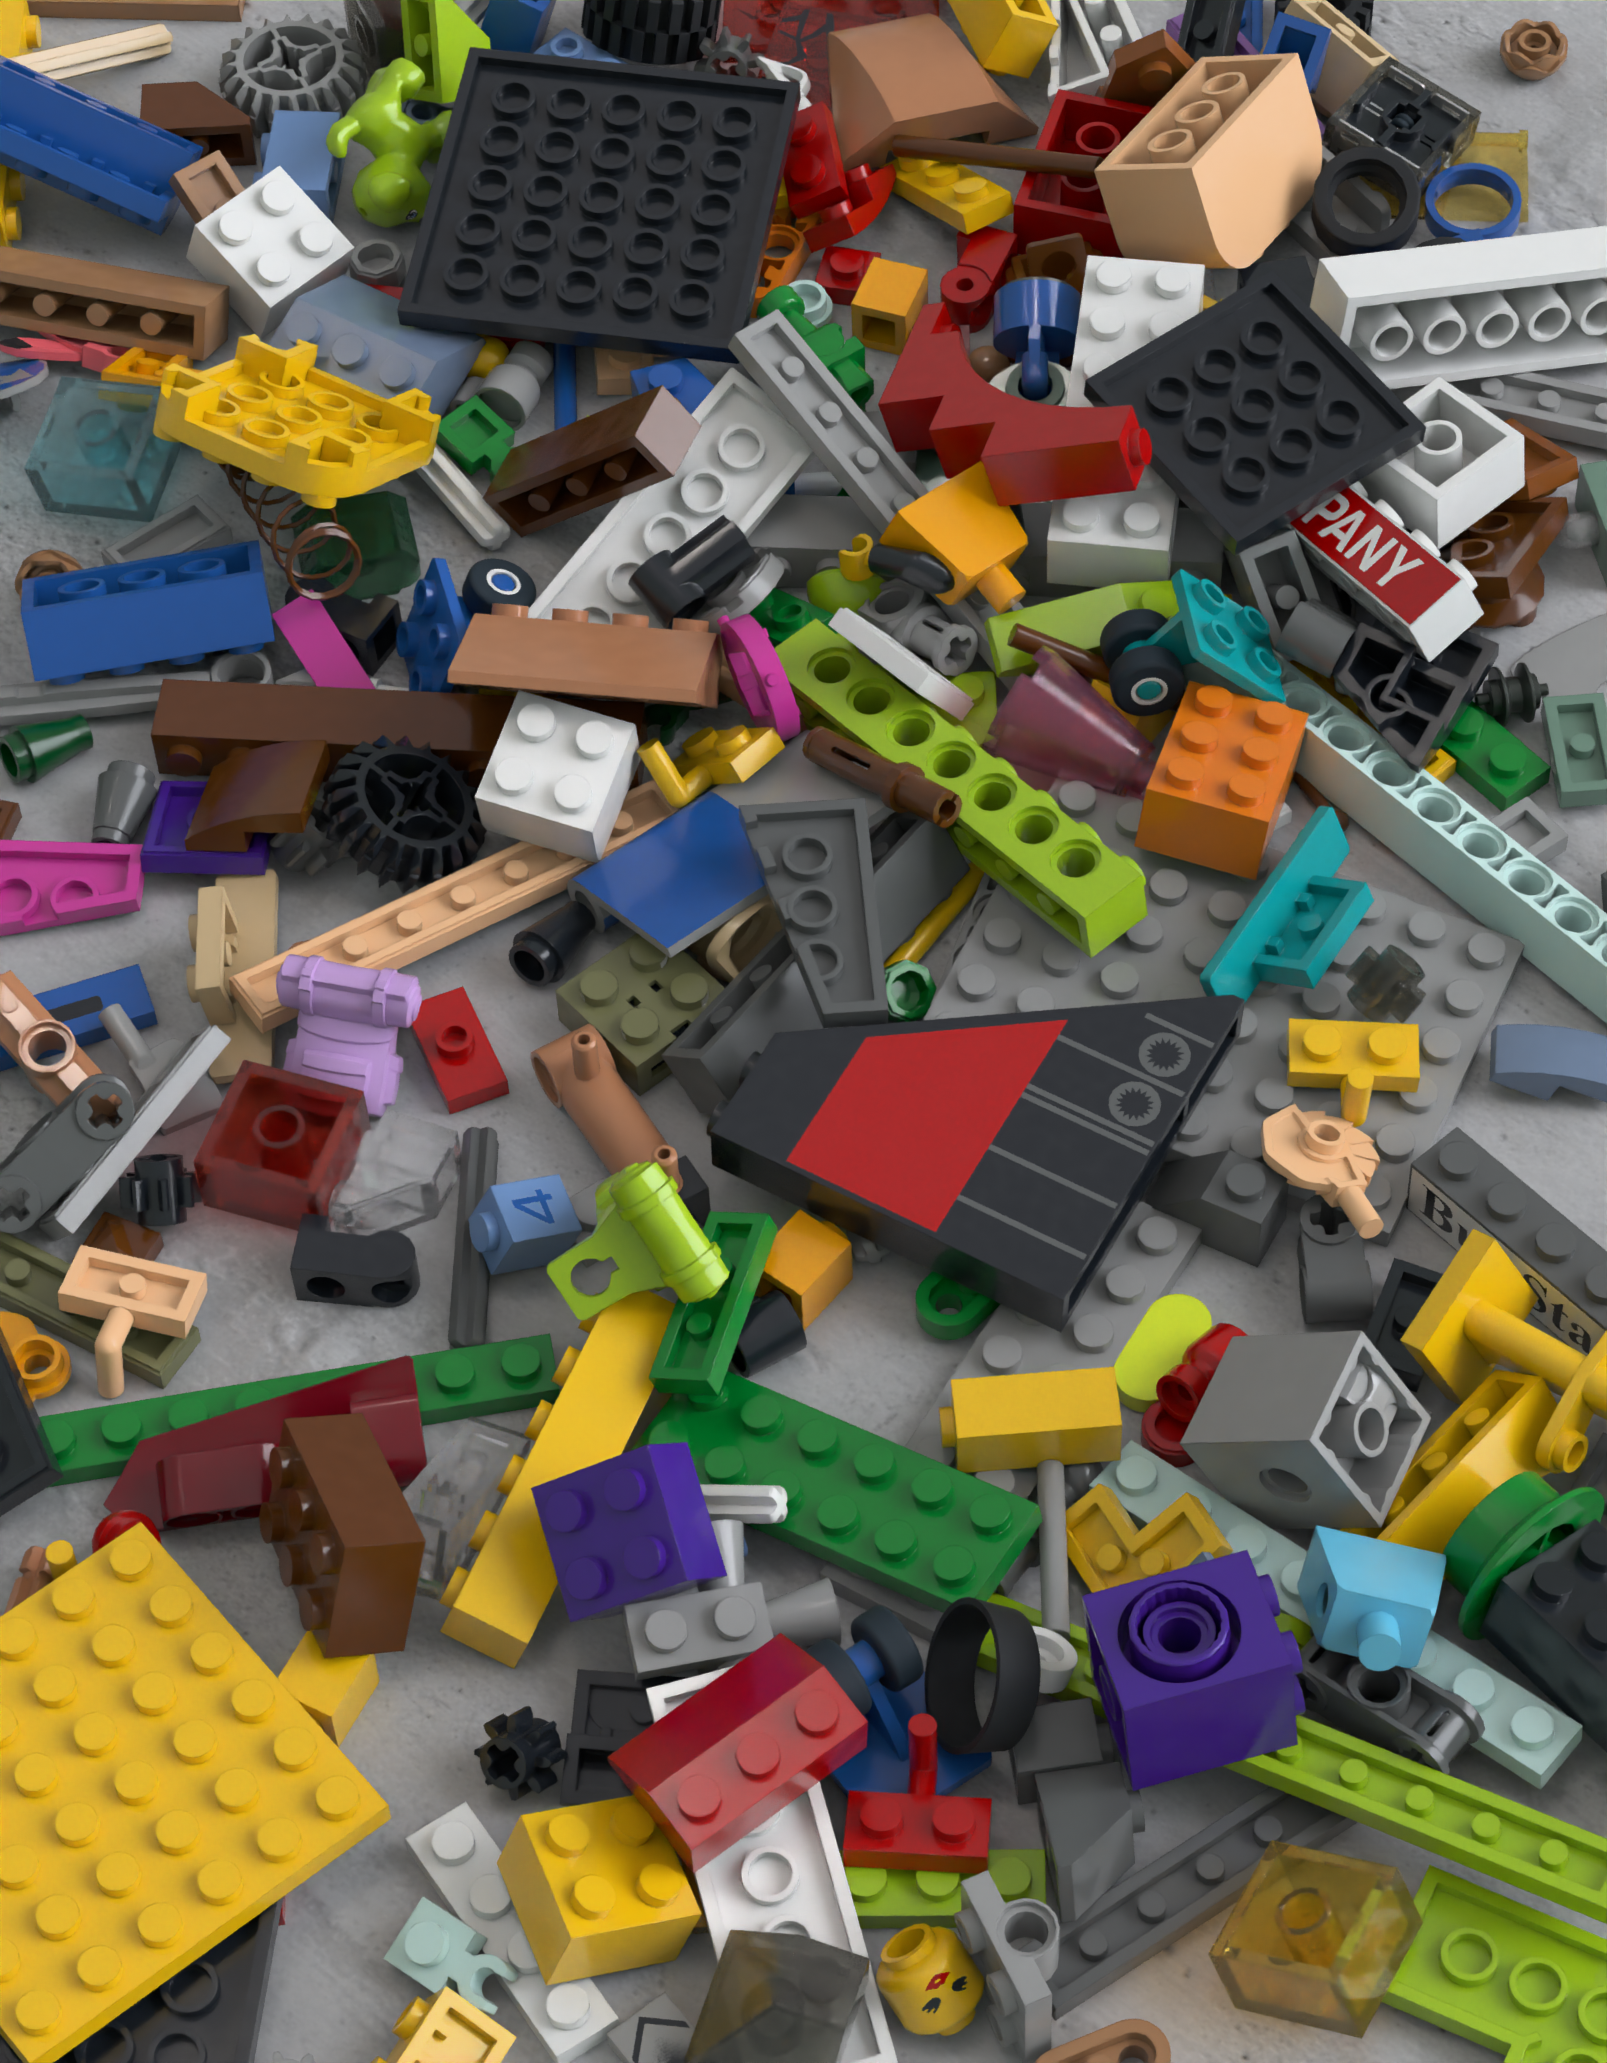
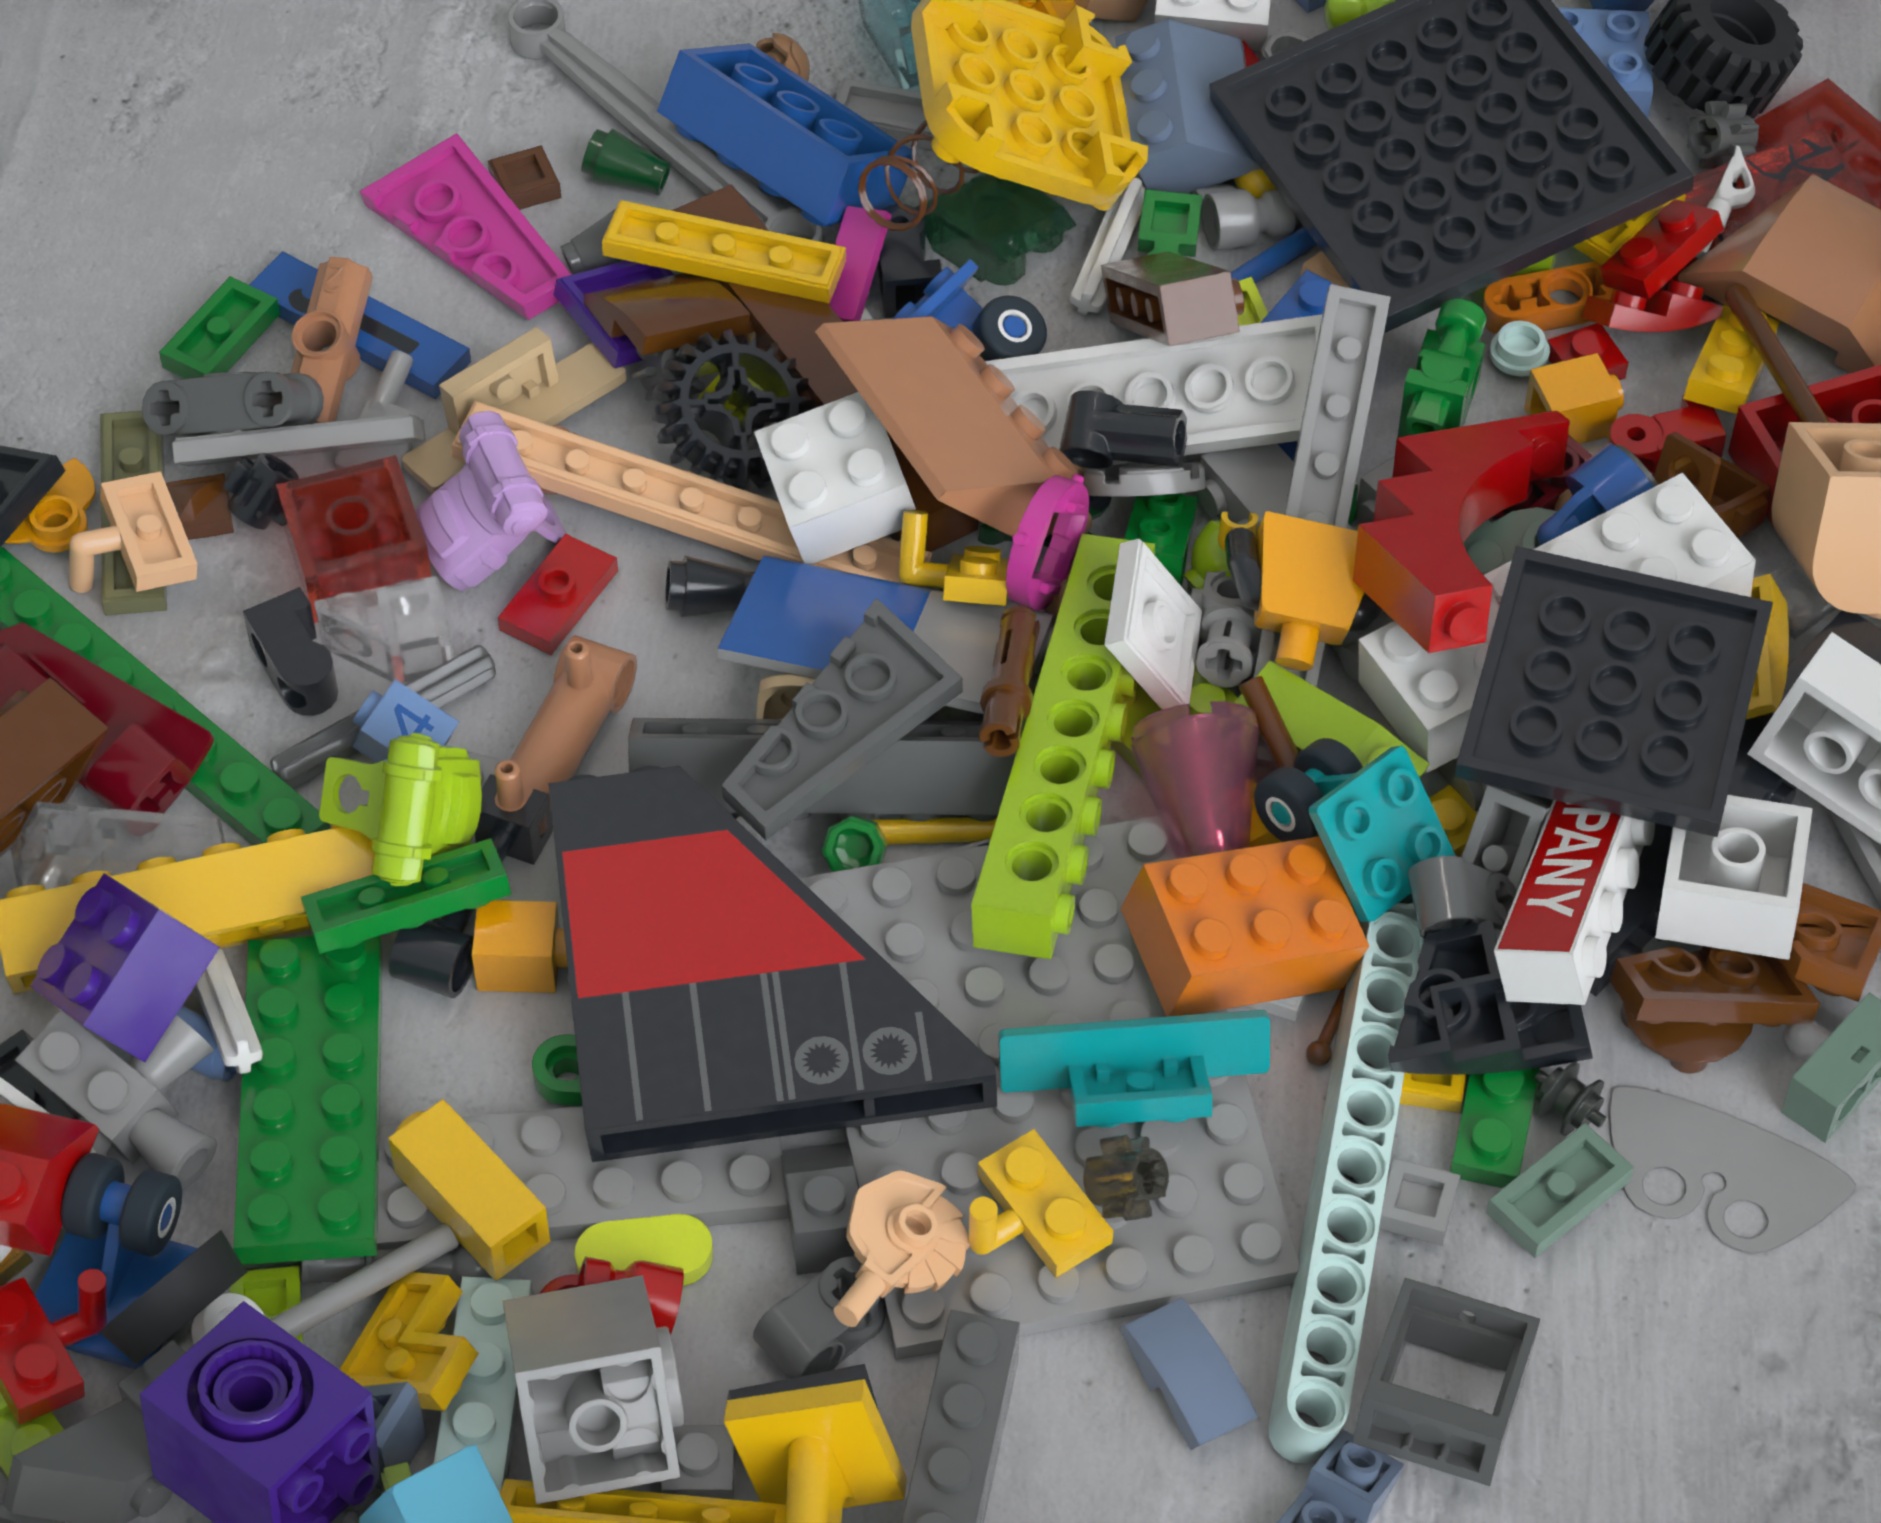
camera: 50 degrees right, 0 degrees up
olive piece [555,933,725,1096] -> none
none -> yellow tile [602,200,846,304]

